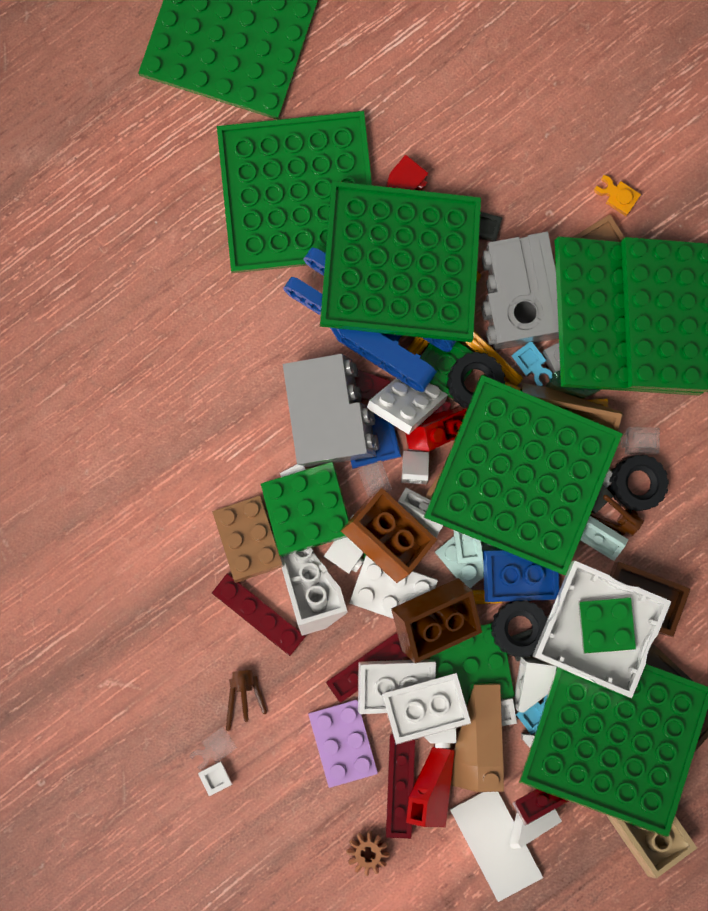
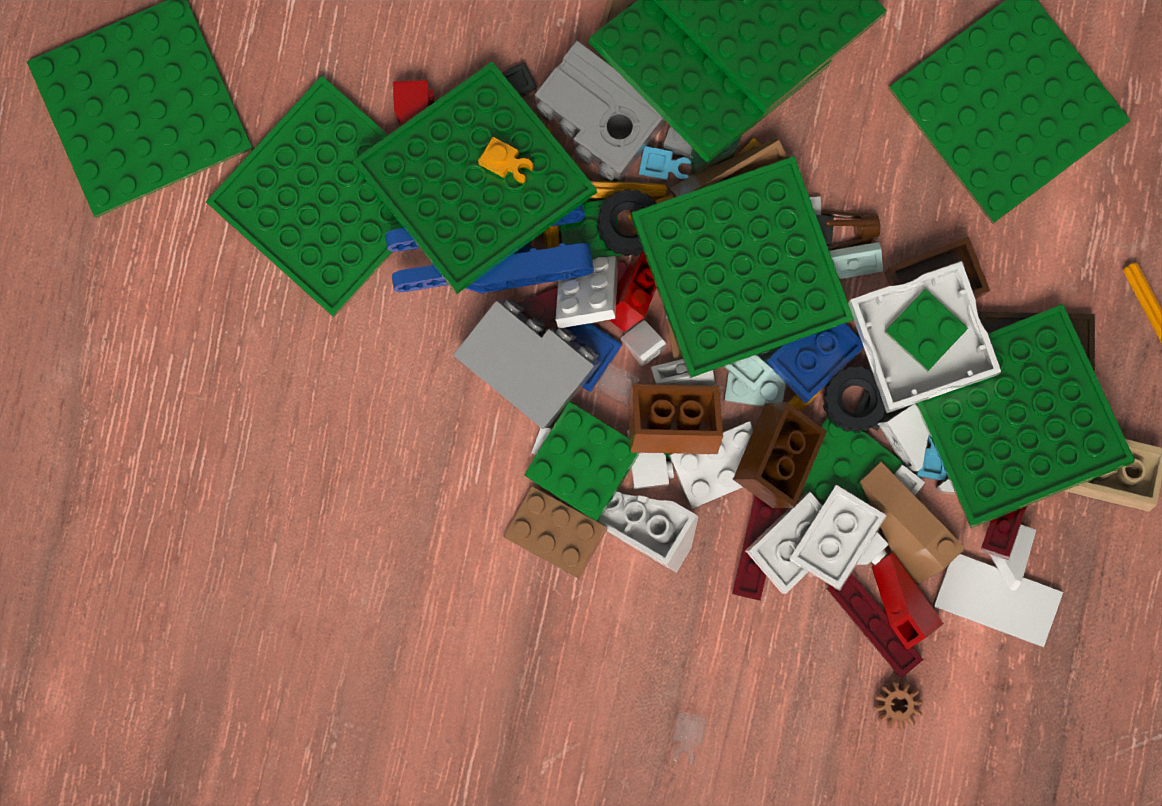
camera: 40 degrees left, 0 degrees up
white plate [198,761,233,796] -> none
dark red plate [212,573,306,656] -> none
reddish brown plant [226,670,267,731] -> none
lavender plate [308,699,378,788] -> none
black tyre [609,455,669,511] -> none
clear brick [621,427,660,455] -> none
none -> light orange plate [478,137,534,183]

